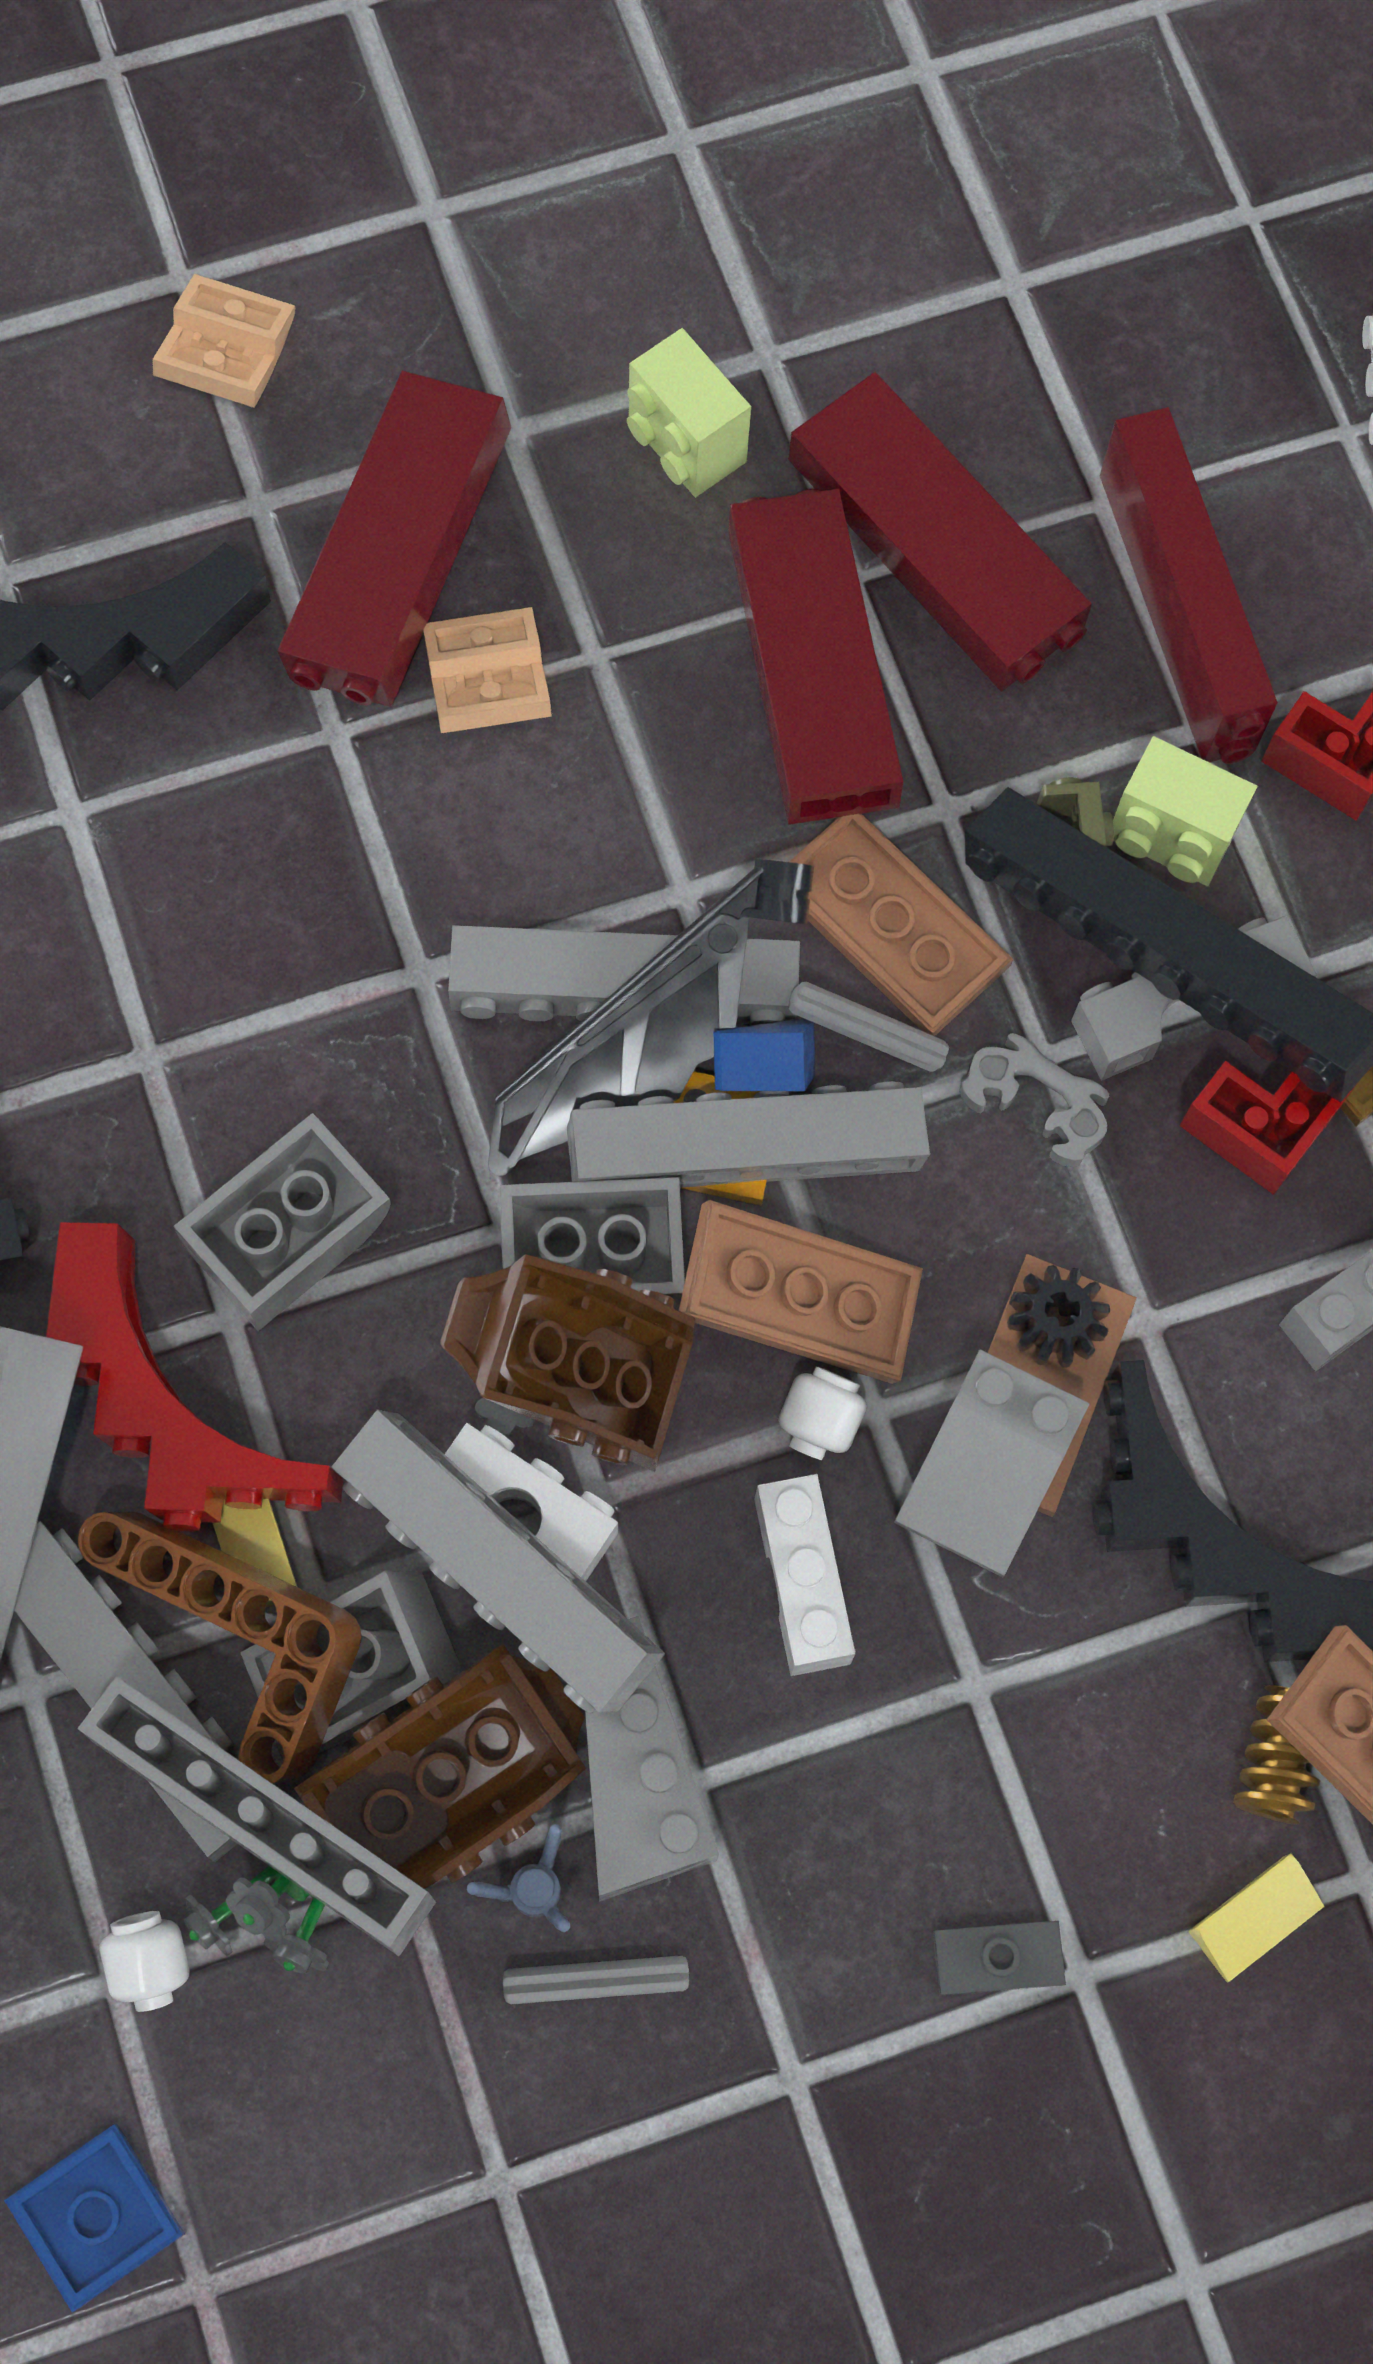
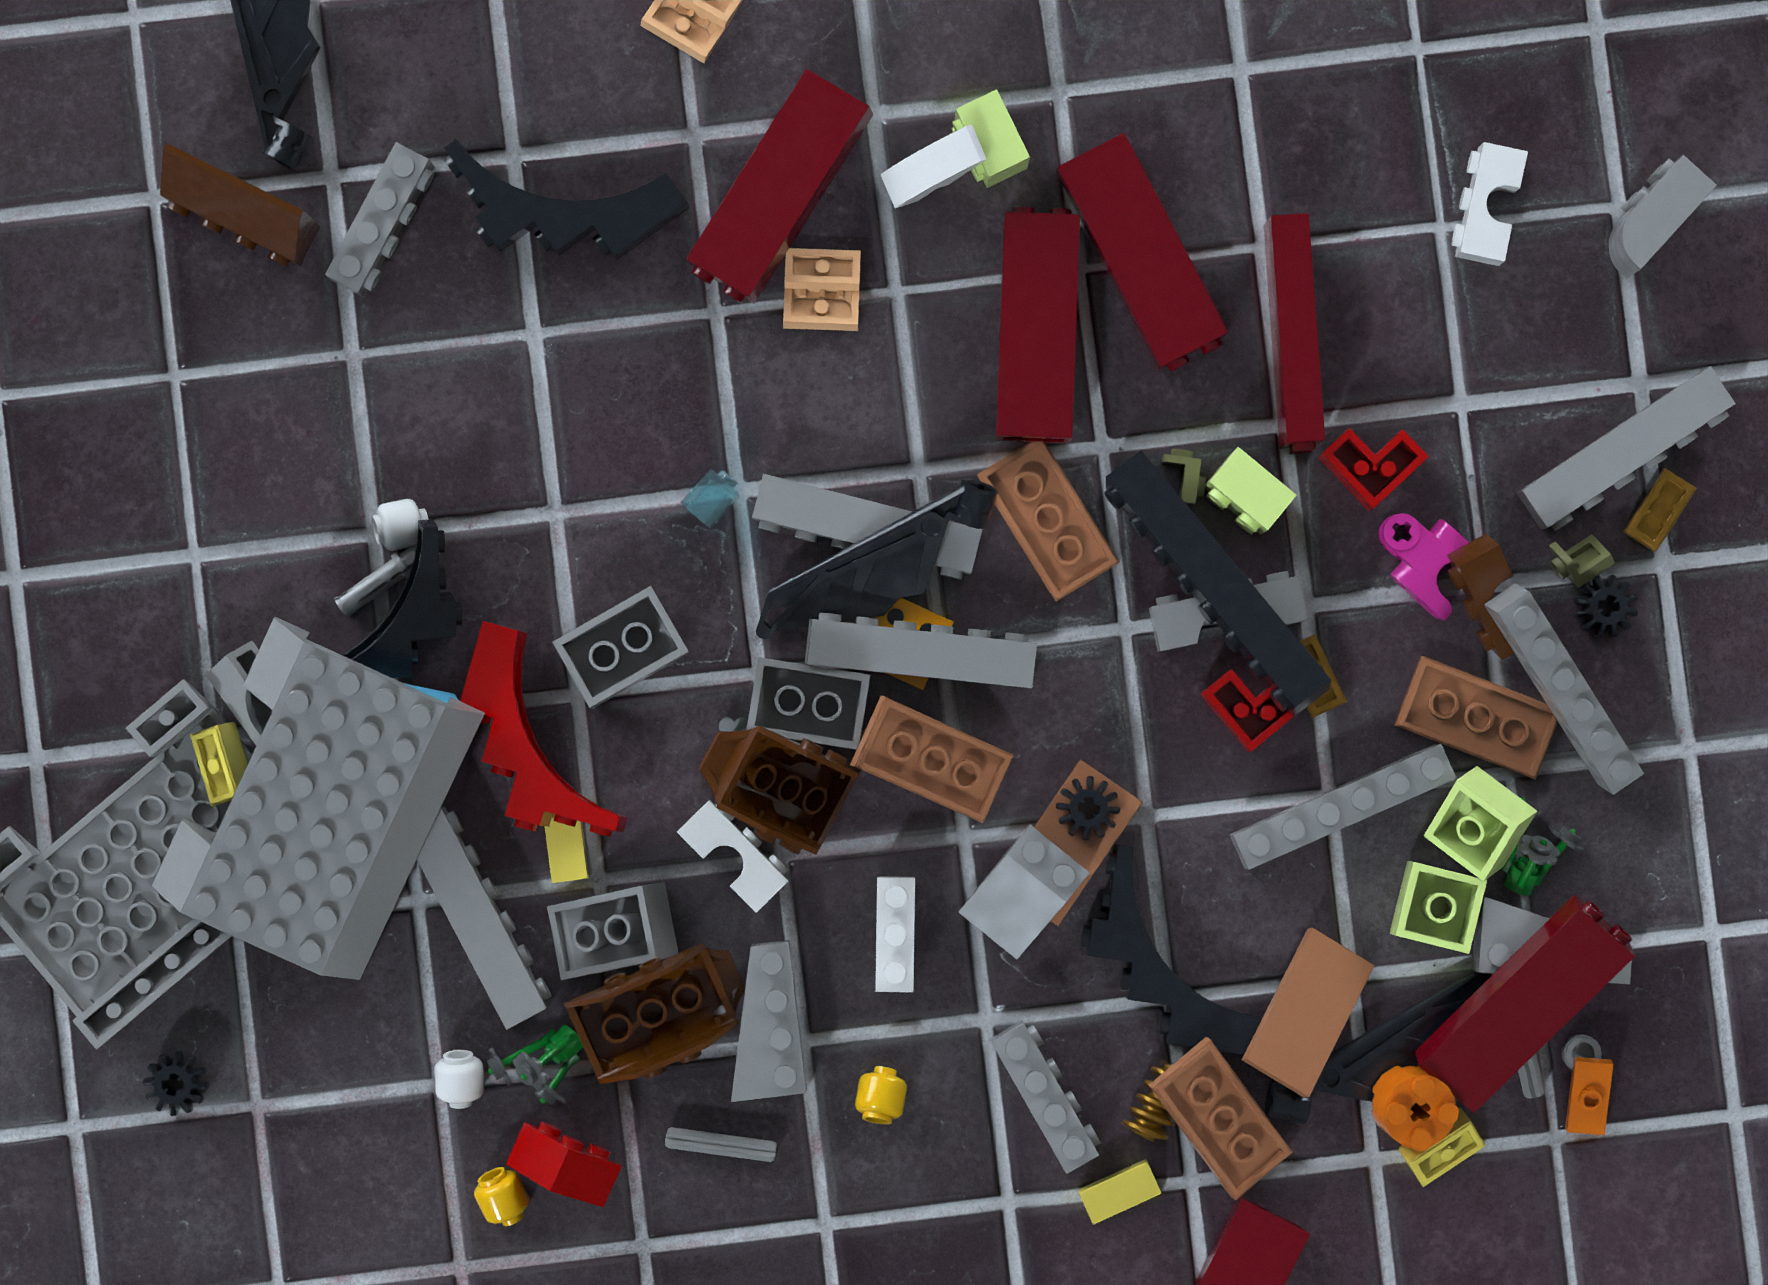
camera: 15 degrees right, 15 degrees up
blue tile [4,2124,185,2312] -> none
light grey brick [77,1676,436,1956] -> none
dark orange beam [78,1511,362,1783] -> none
light grey brick [332,1410,665,1713] -> none
sand blue plant [467,1824,570,1932] -> none
blue slope [713,1018,815,1091] -> none
white head [778,1366,867,1460] -> none
light grey axle [788,981,949,1072] -> none
dark grey plate [933,1920,1066,1996] -> none
light grey helmet [959,1033,1109,1167] -> none
none -> yellow head [474,1167,530,1226]
none -> red brick [506,1122,622,1207]
none -> clear light blue brick [681,469,740,530]
none -> yellow head [855,1066,907,1125]
none -> white slope [880,125,987,208]
none -> light grey brick [990,1020,1101,1174]

